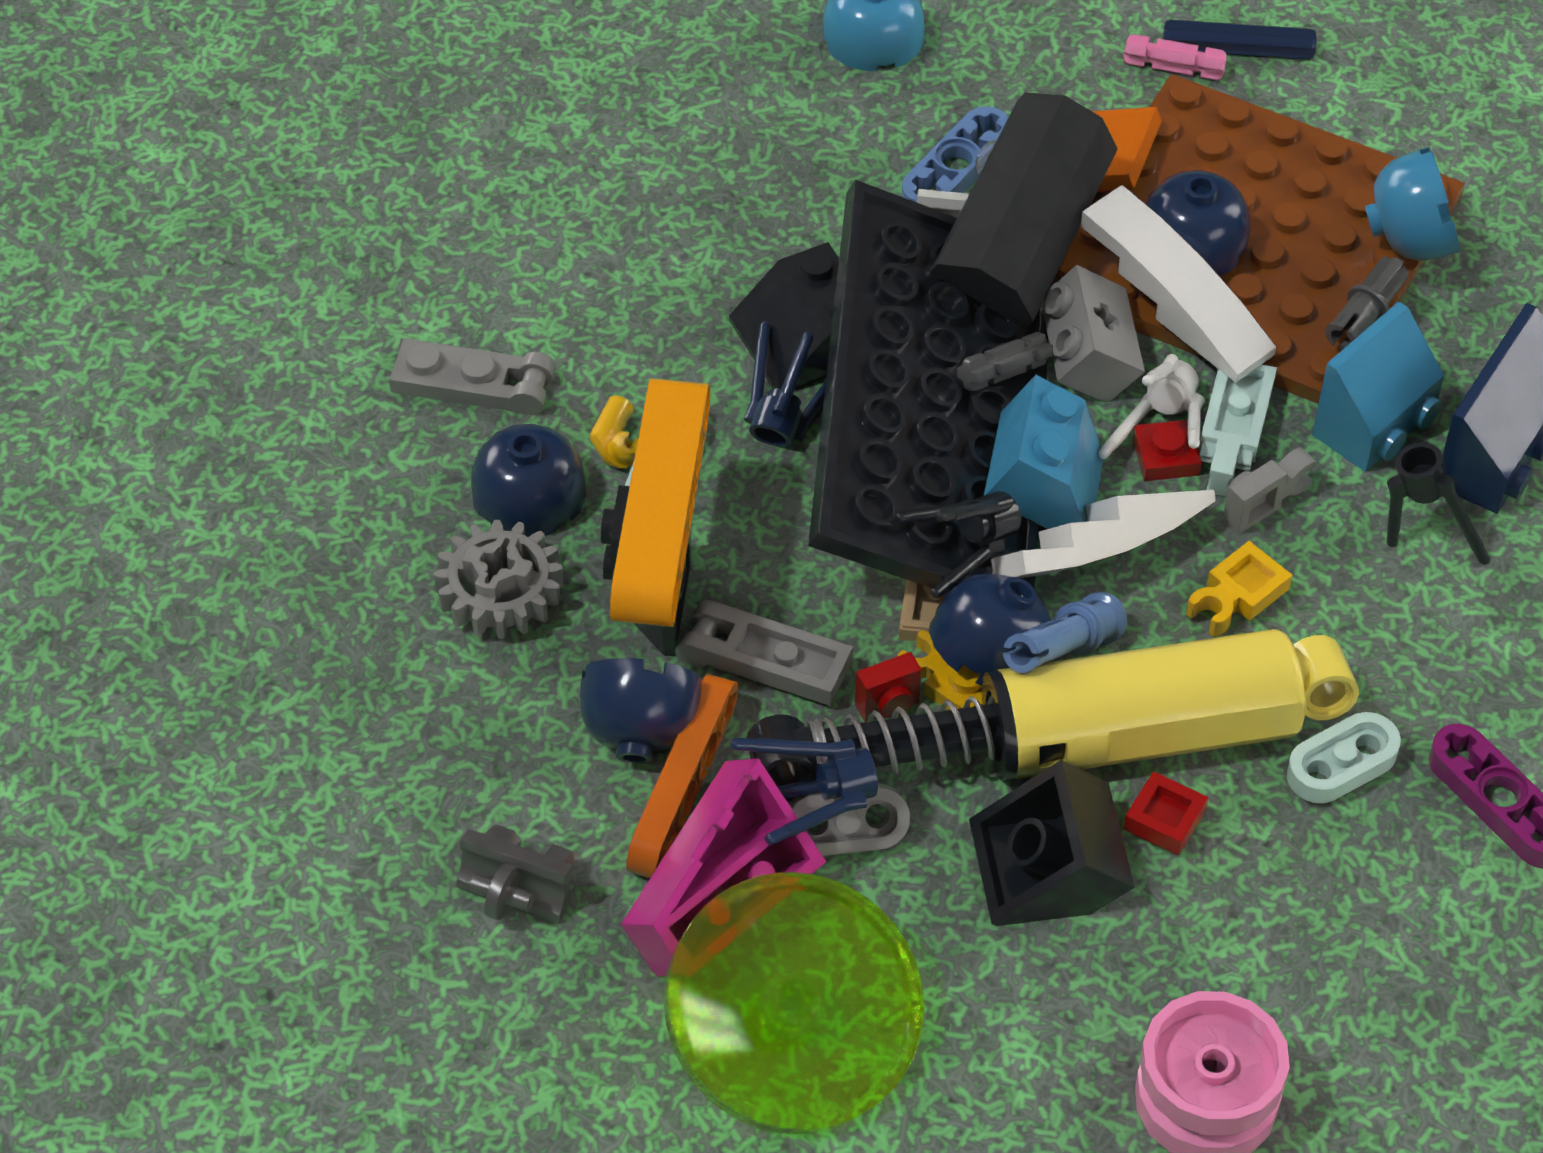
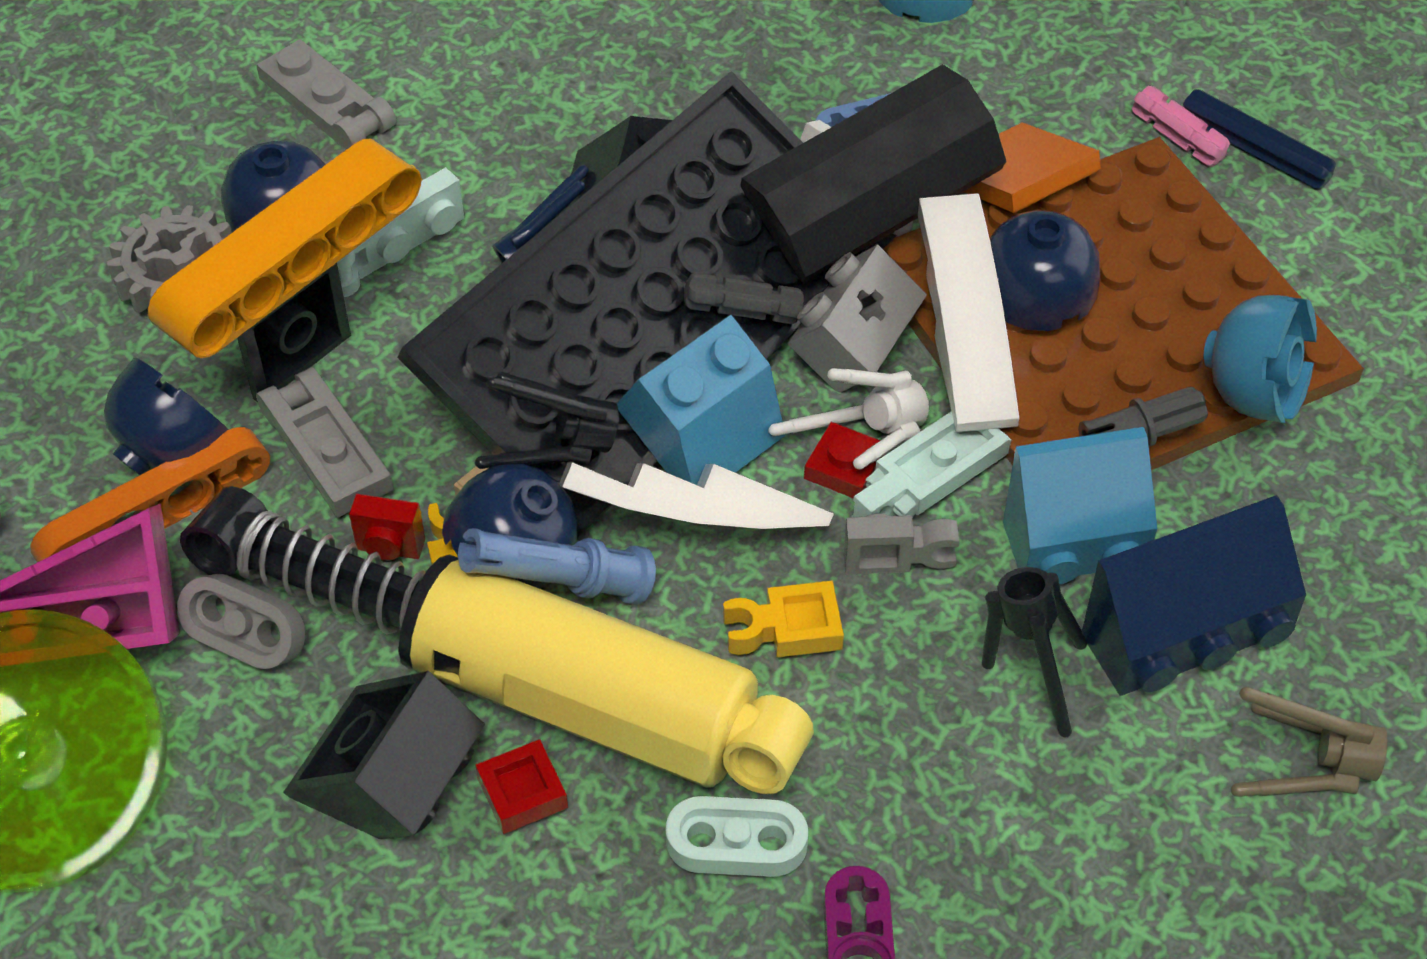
camera: 35 degrees right, 0 degrees up
dark blue plant [730,738,878,845] -> none

